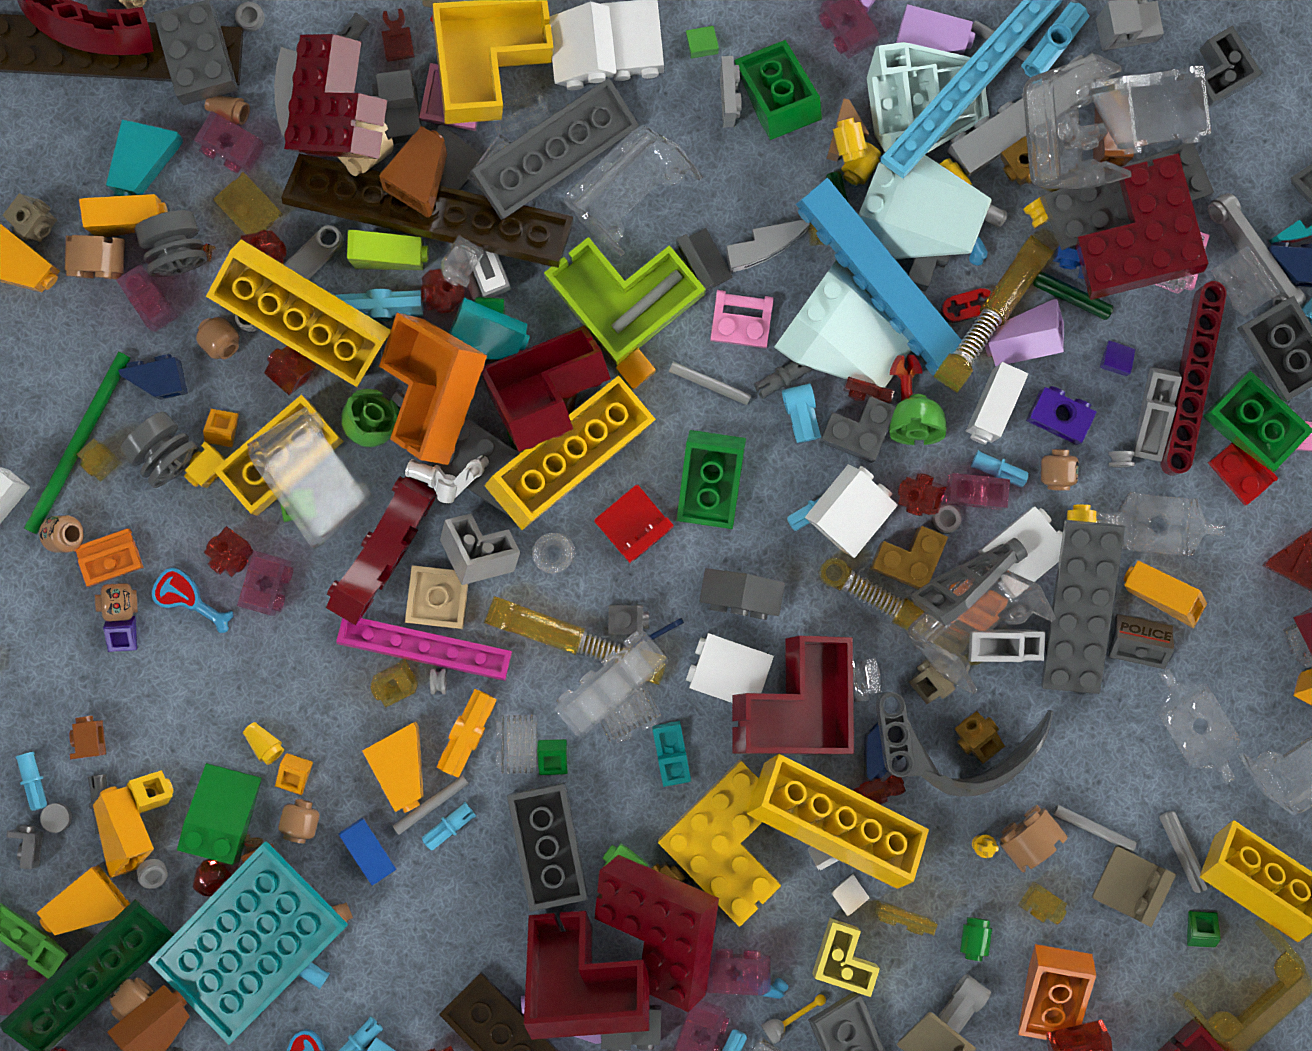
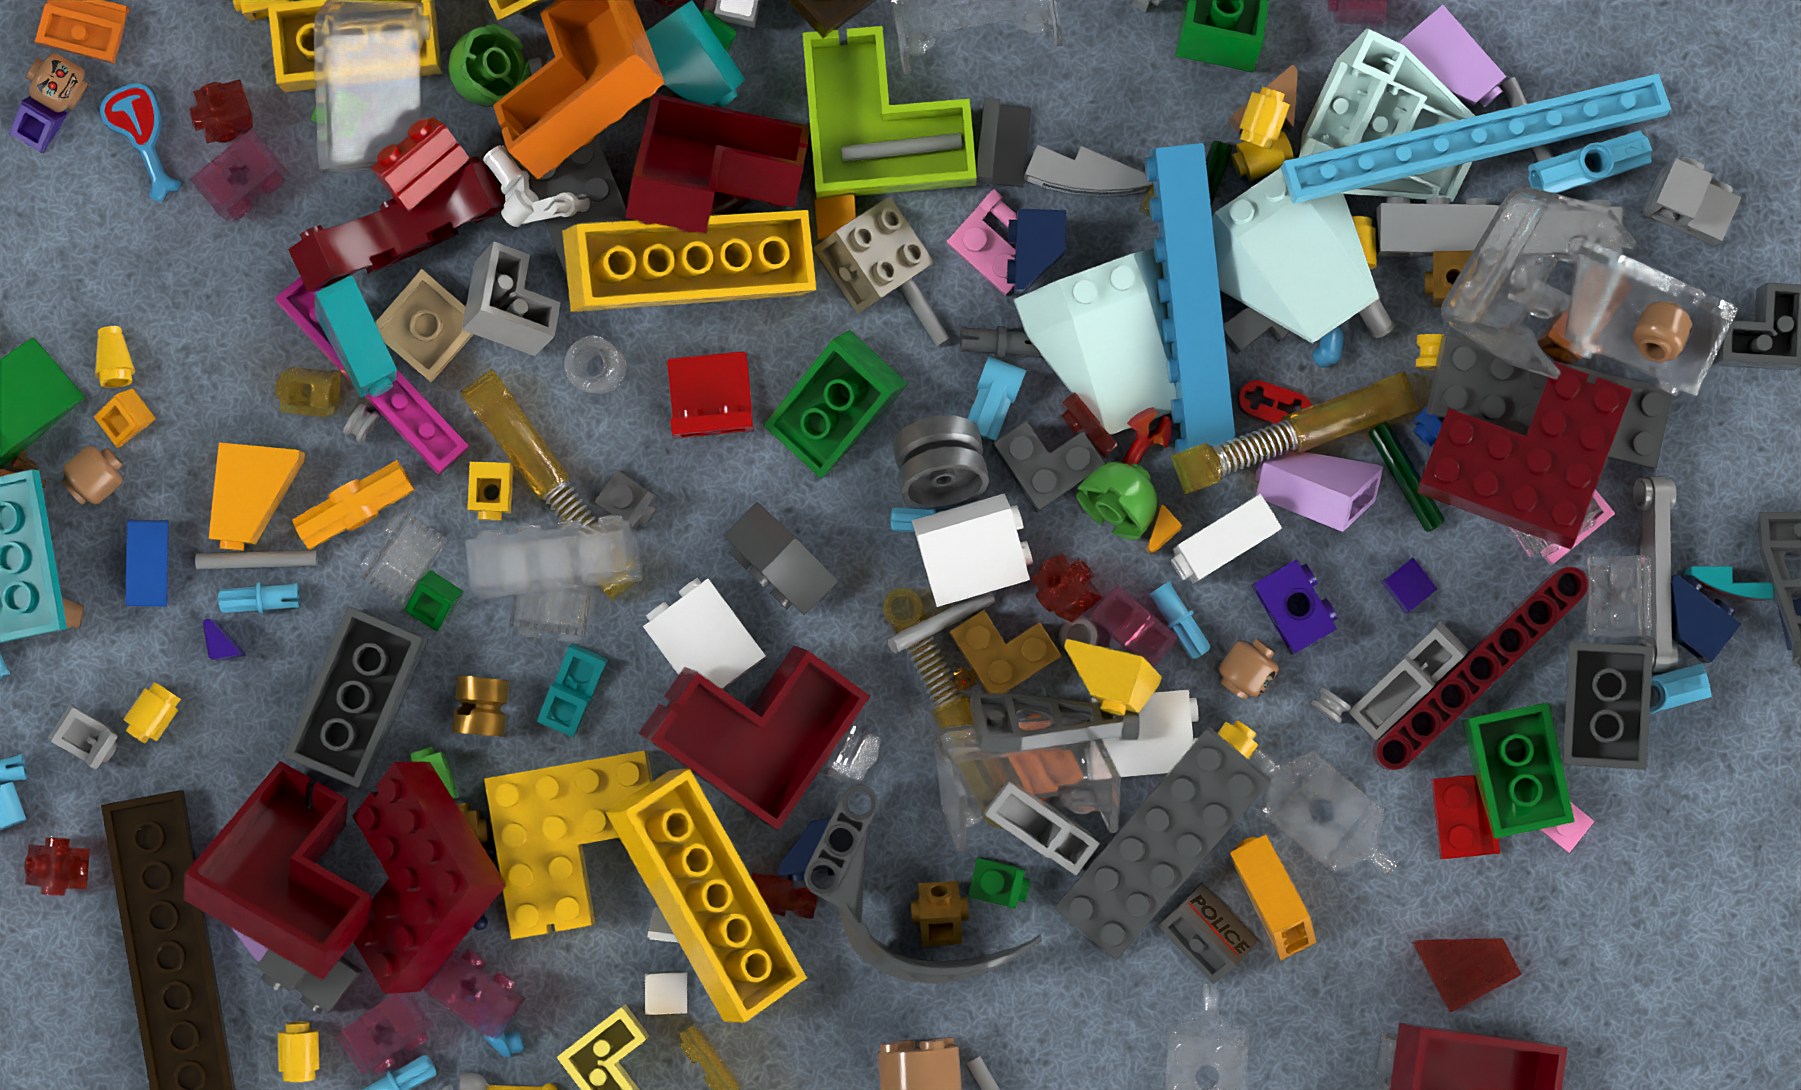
camera: 40 degrees right, 0 degrees up
dark blue hinge [630,618,684,652] -> none
dark tan brick [909,654,961,704] -> none
yellow axle [972,834,999,858] -> none
none -> light grey bracket [48,704,118,770]
none -> yellow brick [123,682,181,744]
none -> dark purple slope [202,619,246,661]
none -> teal slope [315,275,397,398]
none -> brick [370,117,470,211]
none -> pearl gold wheel [452,676,510,737]
none -> yellow brick [467,461,514,521]
none -> dark tan bracket [813,197,933,314]
none -> light grey bar [888,591,995,653]
none -> flat silver wheel [893,416,989,510]
none -> clear orange piece [953,667,979,692]
none -> green bracket [968,857,1030,909]
none -> dark blue slope [1007,209,1066,295]
none -> yellow slope [1064,639,1162,716]
none -> light orange slope [1146,504,1182,555]
none -> medium nougat head [1633,302,1692,362]

